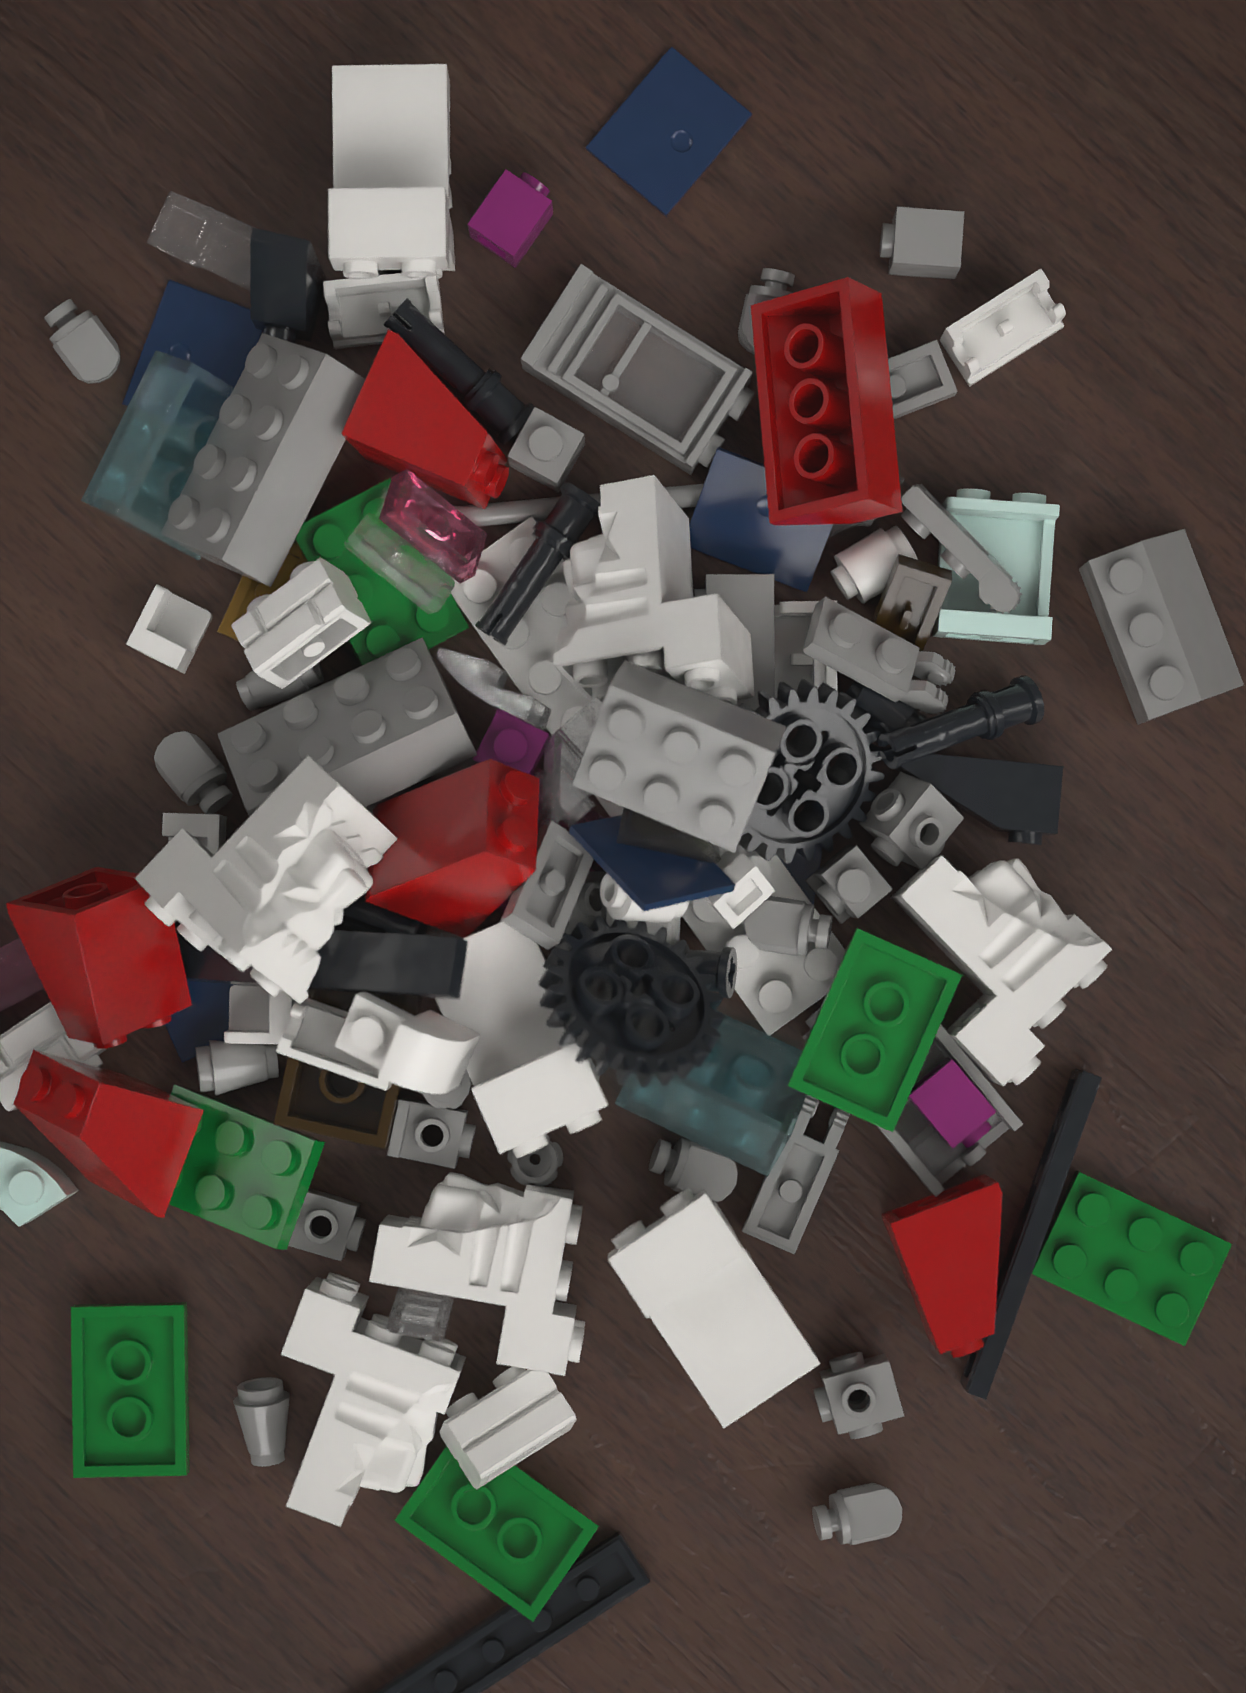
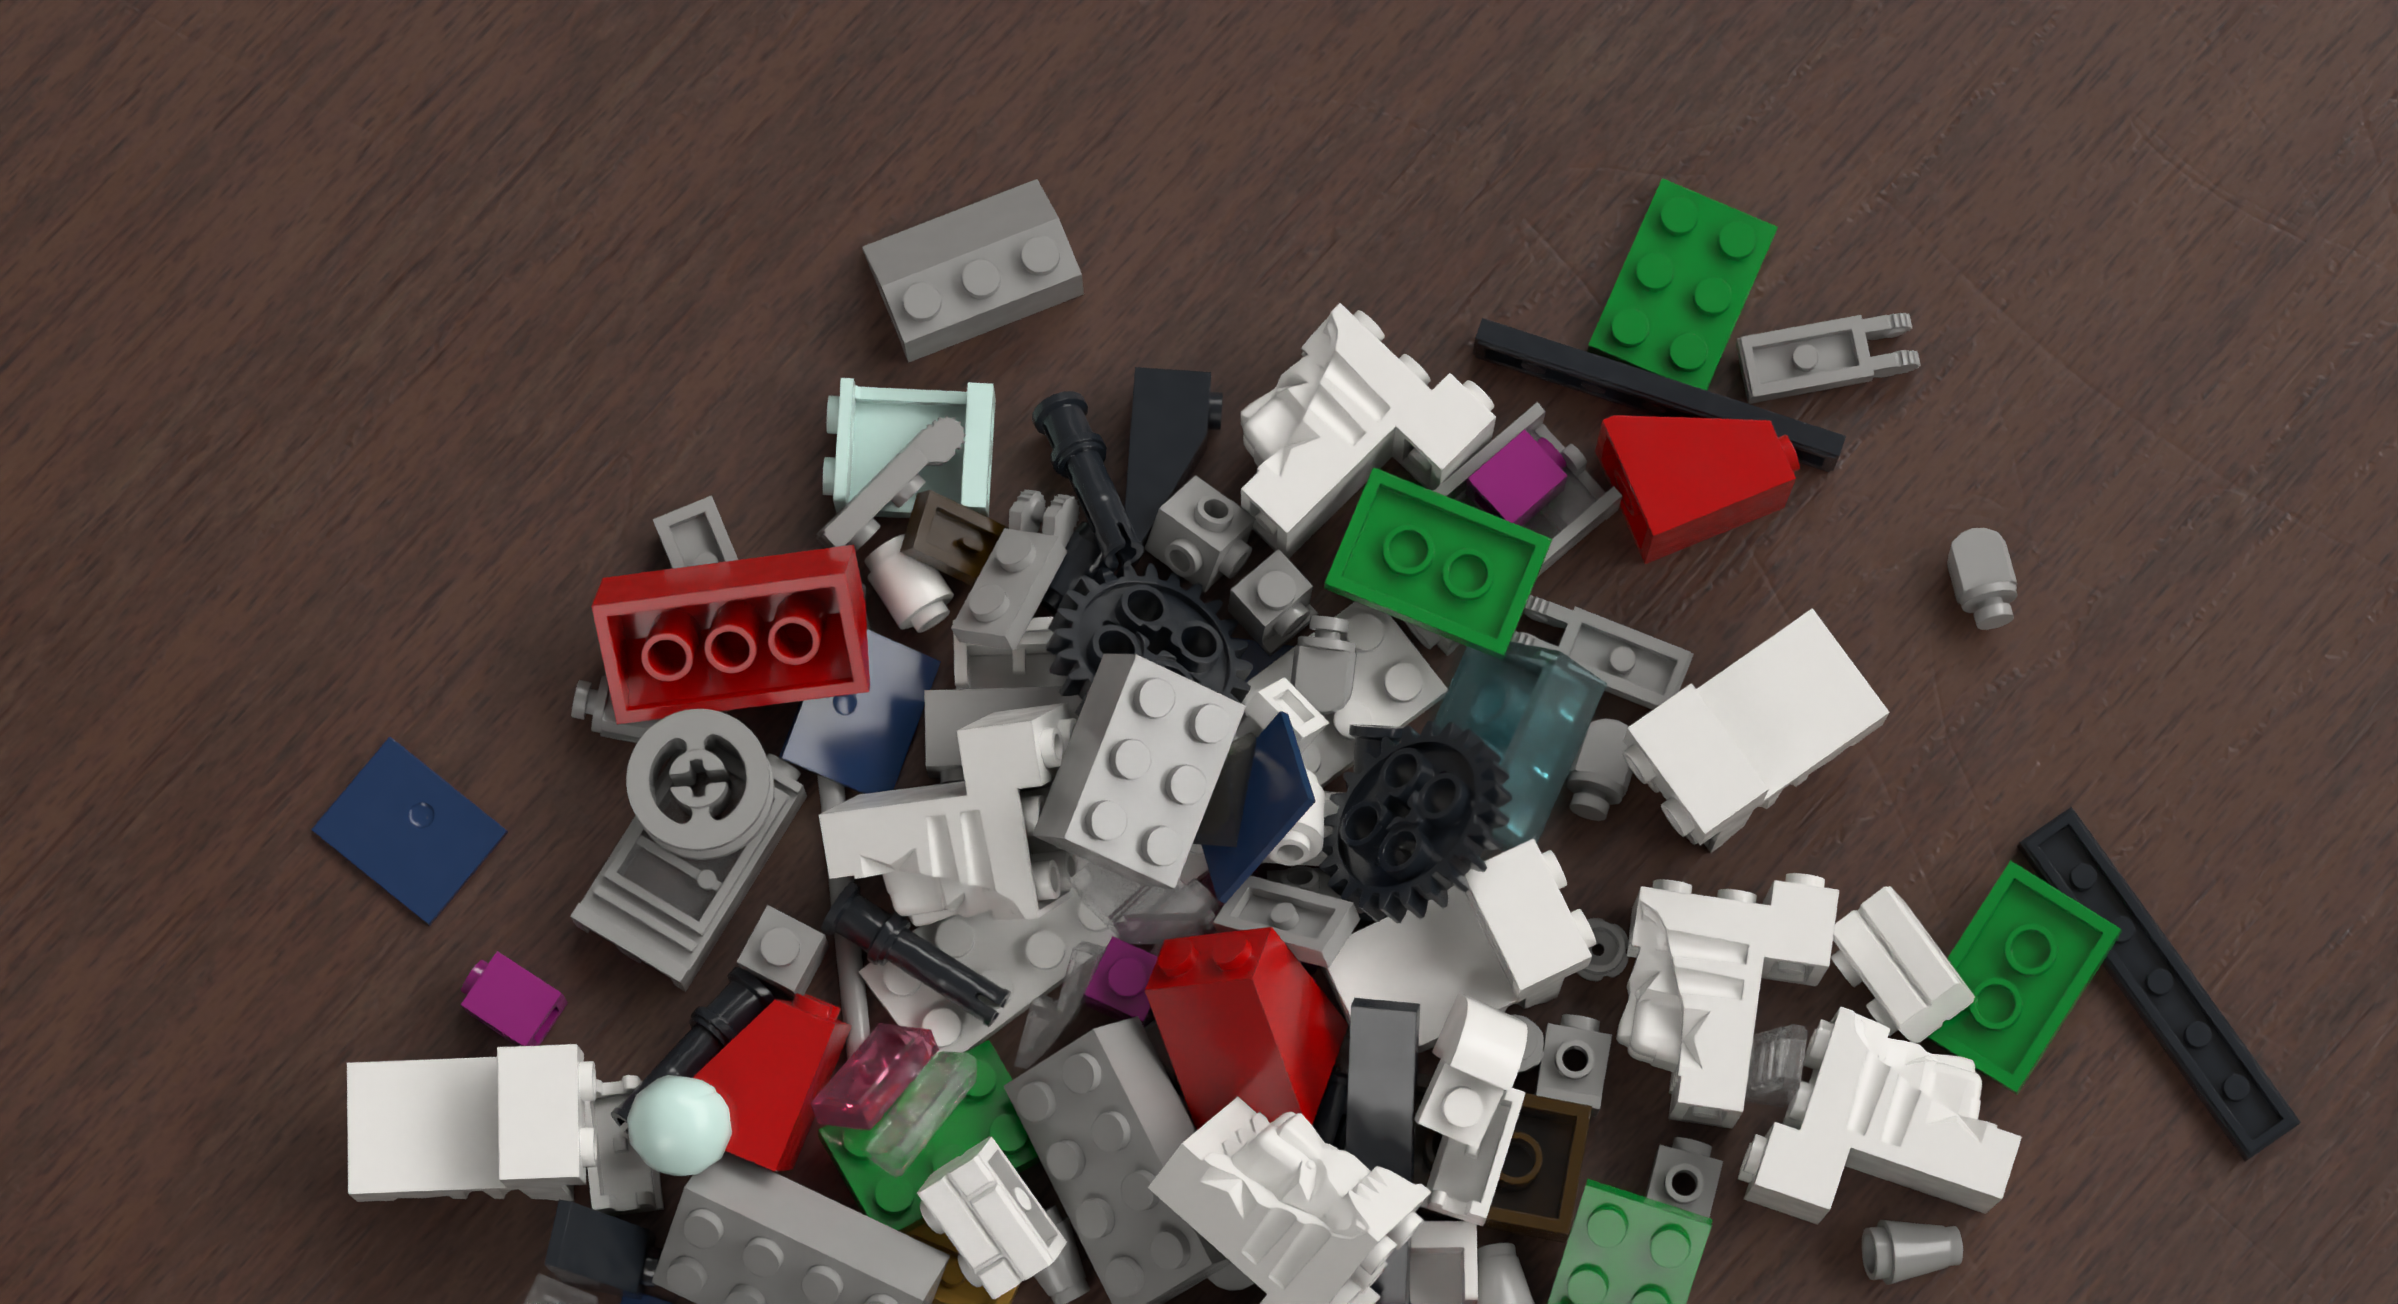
camera: 90 degrees left, 10 degrees down
light grey brick [813,1352,904,1439] -> none
light grey brick [880,207,965,279] -> none
white hinge [940,269,1066,387] -> none
none -> light grey wheel [626,709,774,860]
none -> light aqua hair [627,1075,732,1176]
none -> light grey hinge [1735,313,1921,404]

